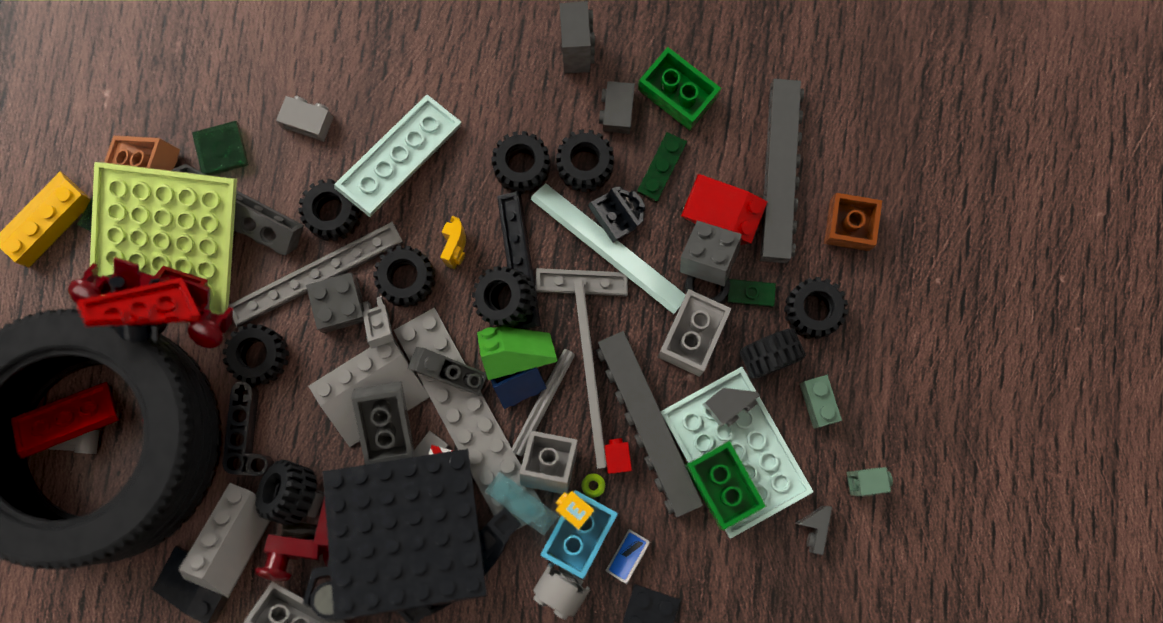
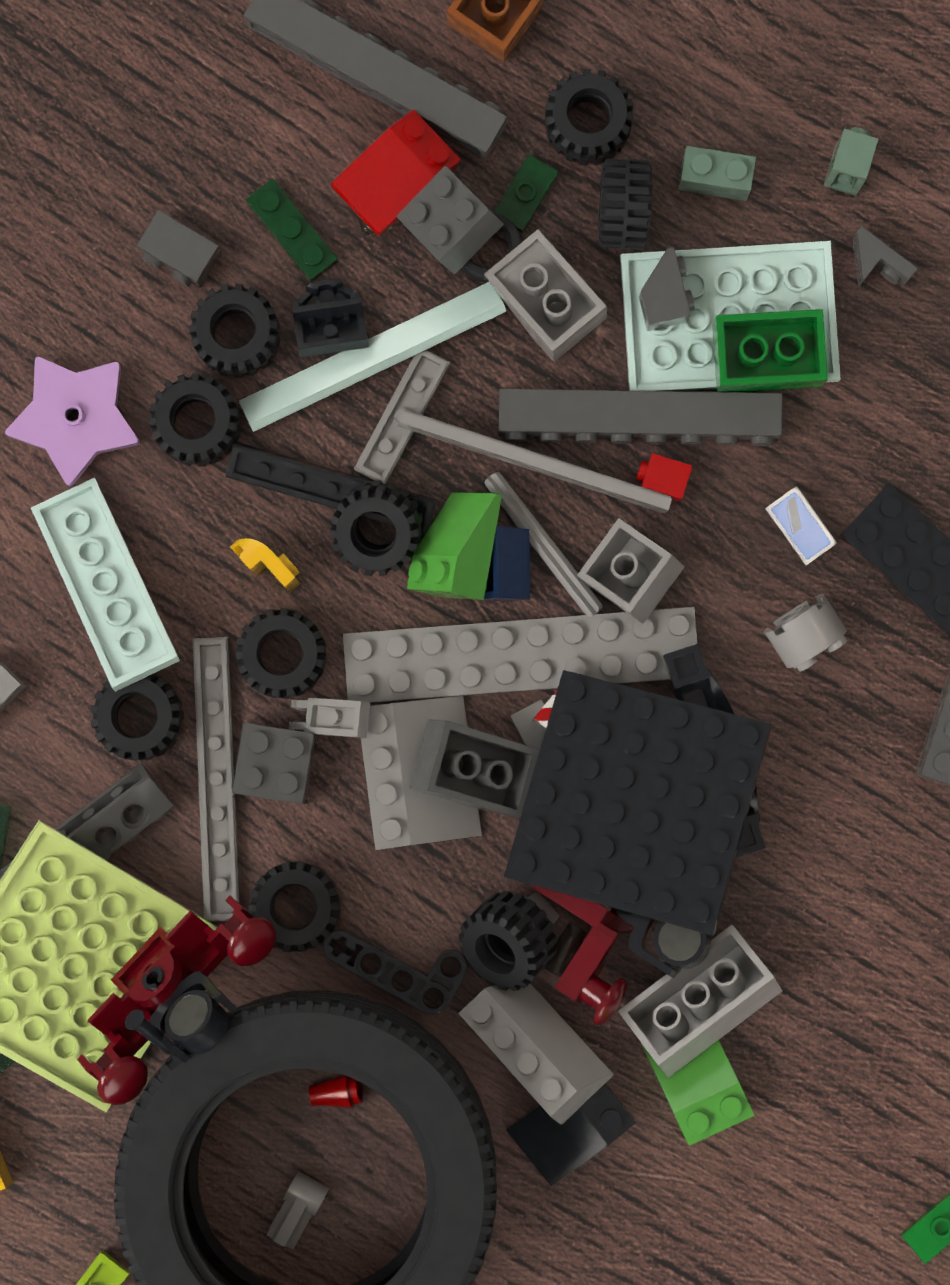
camera: 65 degrees left, 5 degrees up
red plate [11,382,119,458] -> none
red wing [77,278,200,327] -> none
dark grey slope [408,347,487,395] -> none
clear light blue brick [485,472,559,536] -> none
medium azure brick [540,490,618,579] -> none
yellow brick [556,491,594,529] -> none
dark grey brick [559,1,595,74] -> none
lime plate [582,474,605,498] -> none
green brick [638,47,721,131] -> none
none -> lavender plate [5,357,140,487]

